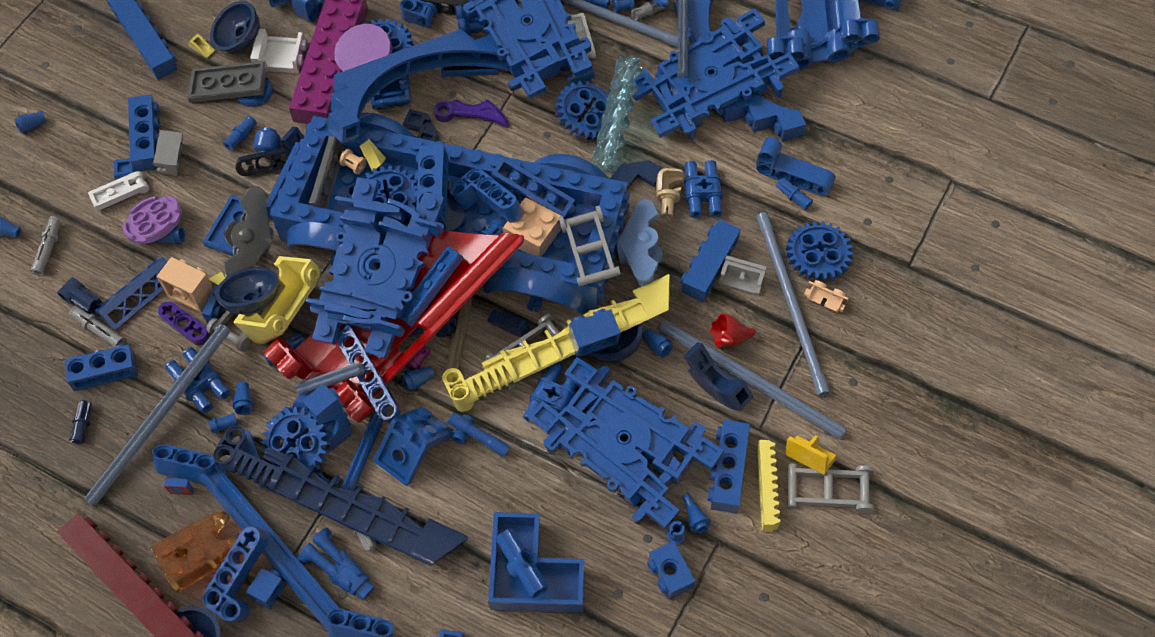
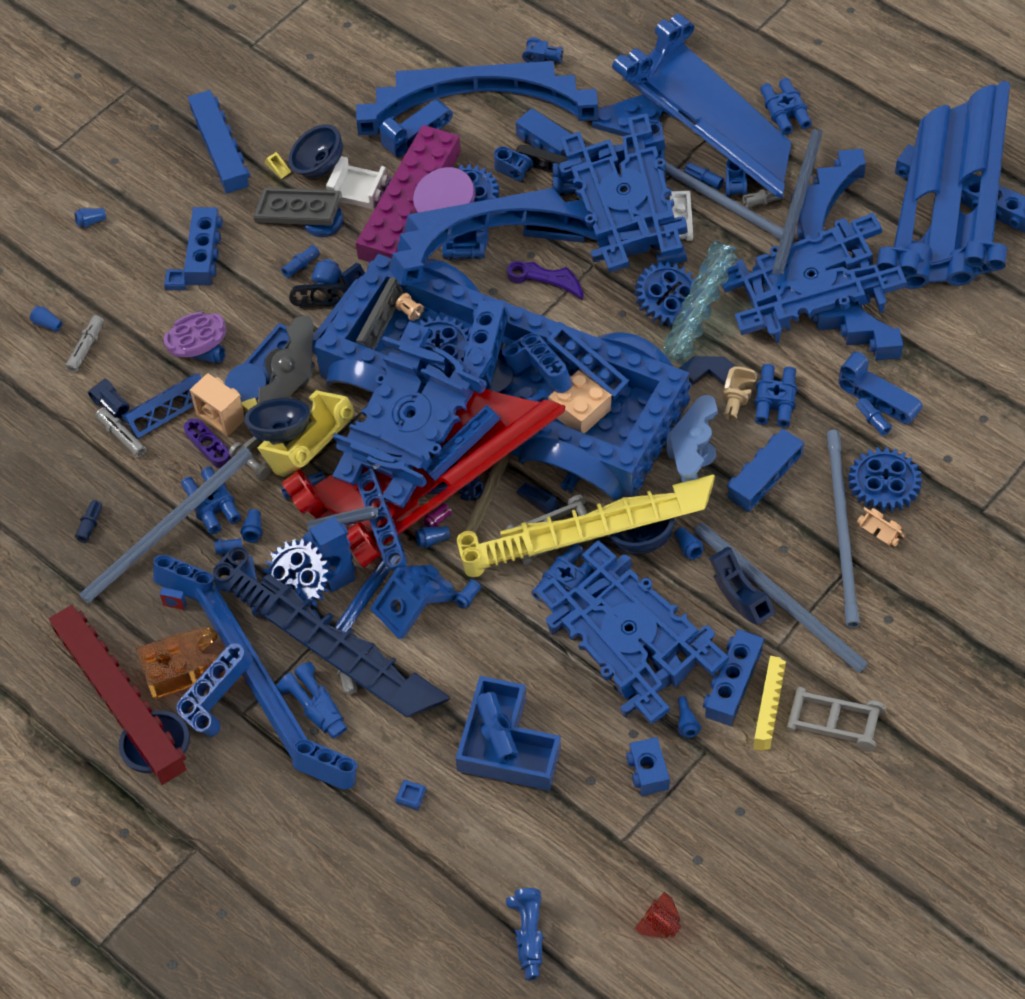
camera: 15 degrees right, 5 degrees down
blue brick [64,344,138,391] -> none
white plate [88,171,149,211] -> none
light grey hinge [154,130,183,176] -> none
blue plate [202,285,223,324] -> none
blue brick [246,568,286,609] -> none
light yellow piece [360,139,386,171] -> none
dark blue tile [402,109,439,142] -> none
blue piece [447,412,510,457] -> none
light grey piece [558,206,621,287] -> none
blue brick [569,309,621,357] -> none
blue pin [667,521,685,544] -> none
red hat [709,314,756,348] -> none
light grey hinge [719,255,767,296] -> none
yellow panel [786,435,836,475] -> none
none -> blue tile [225,363,268,402]

